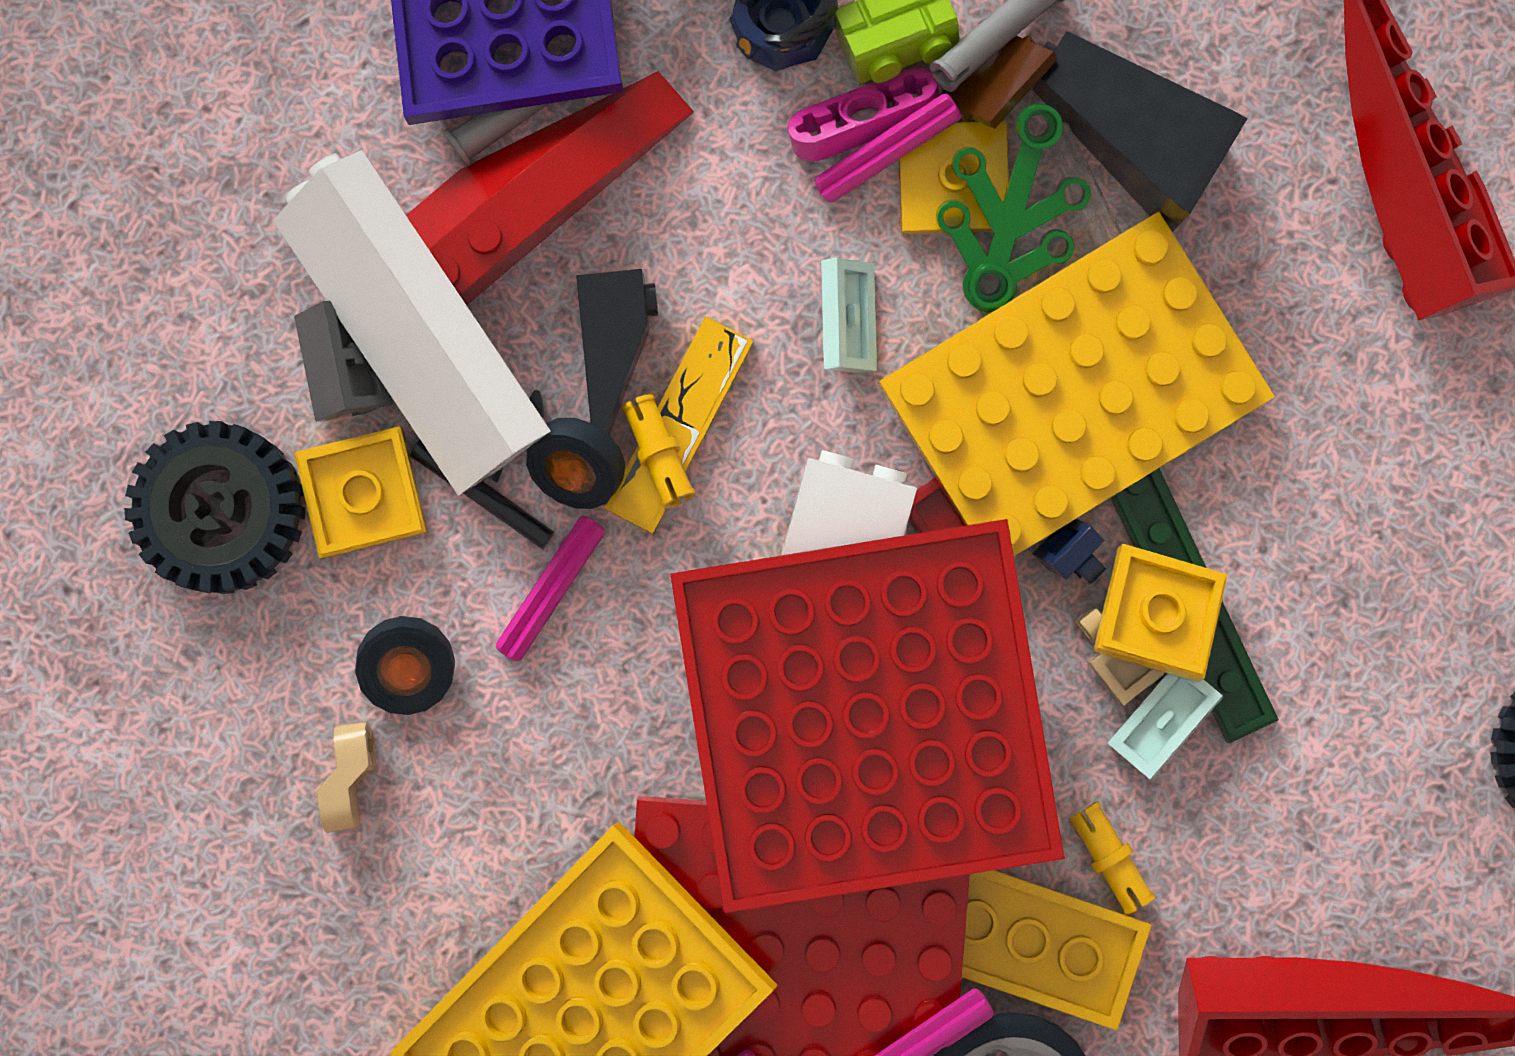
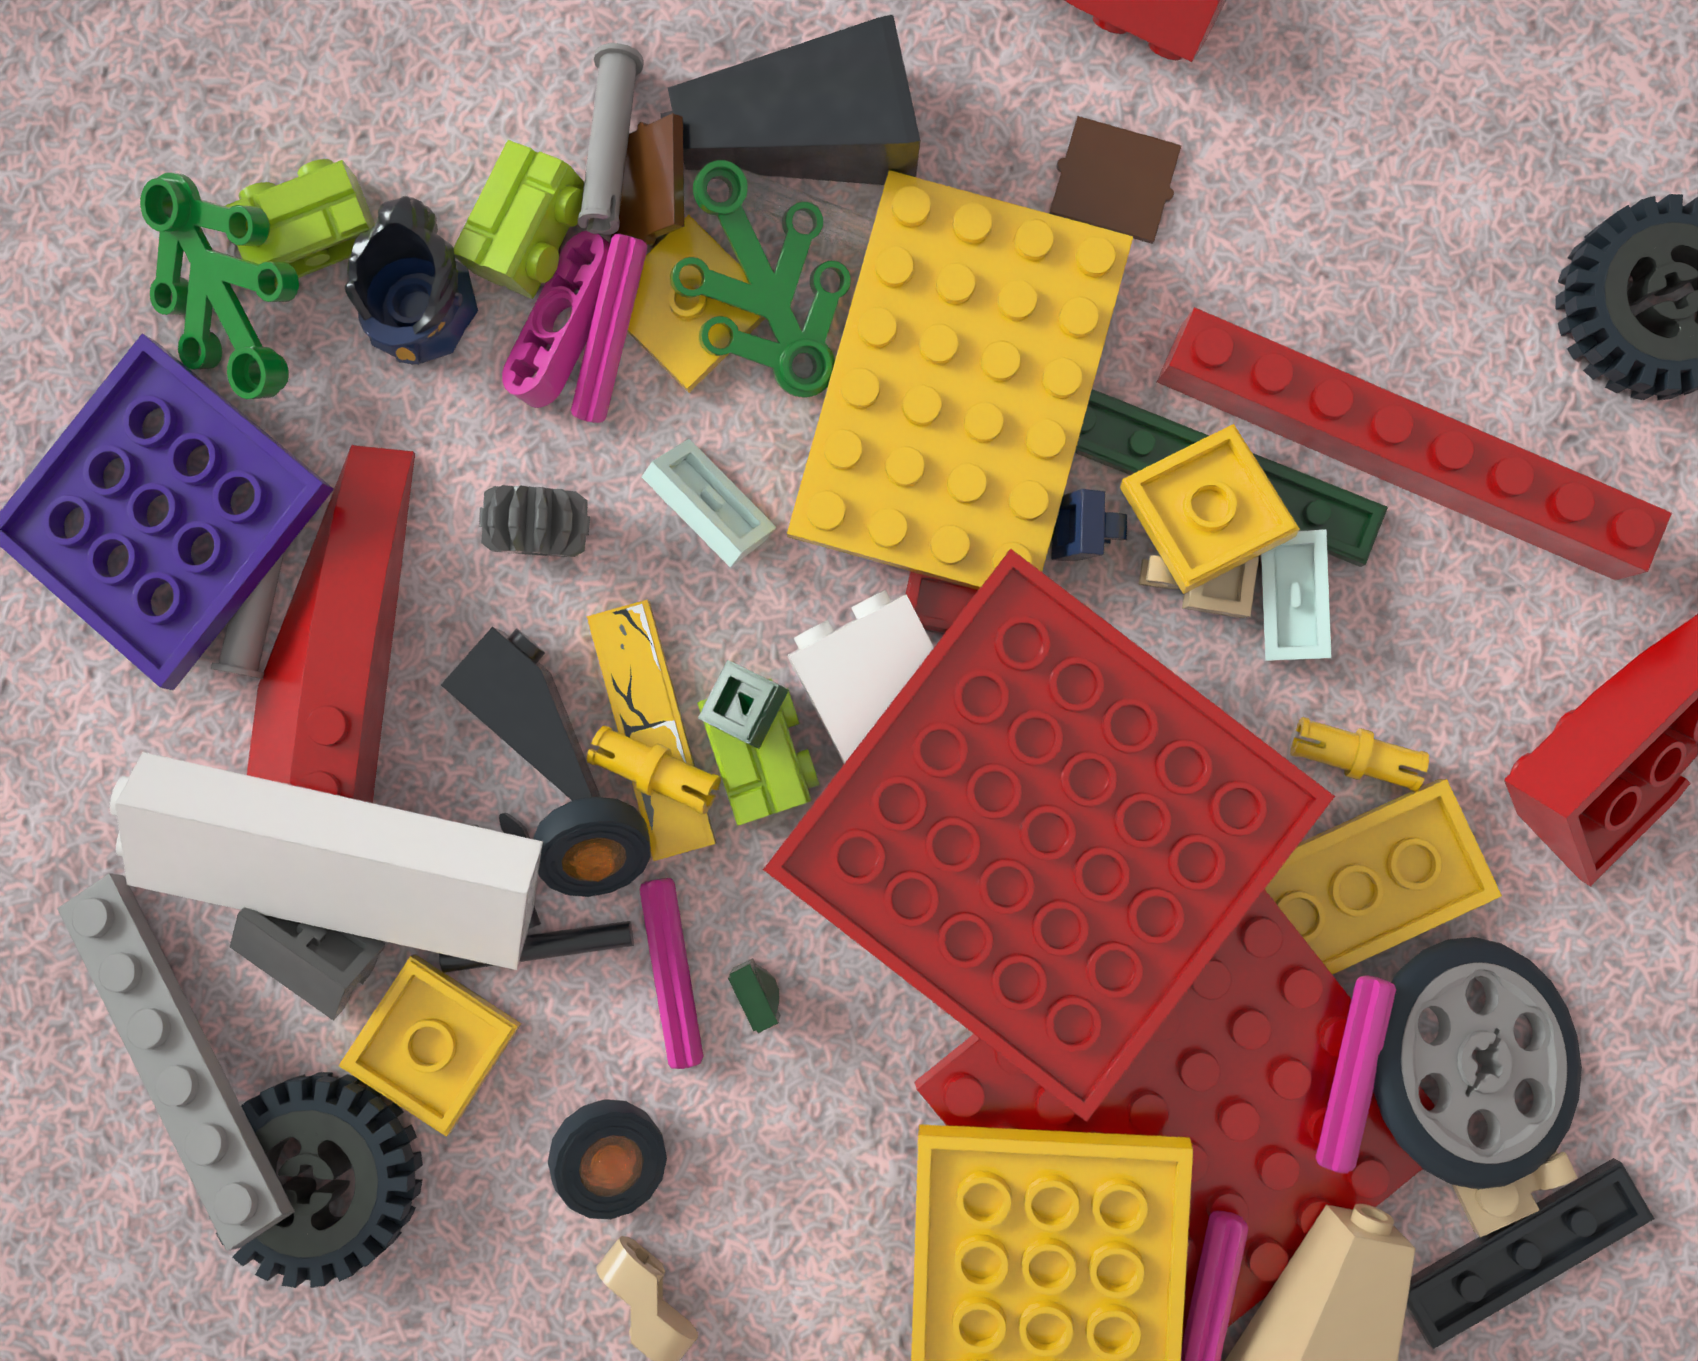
camera: 45 degrees left, 0 degrees up
none -> light grey plate [57,873,295,1251]
none -> dark grey gear [479,485,590,557]
none -> lime brick [697,678,820,826]
none -> tile [698,660,789,749]
none -> dark green tile [728,958,781,1033]
none -> reddish brown piece [1049,116,1182,244]
none -> red brick [1156,307,1672,580]

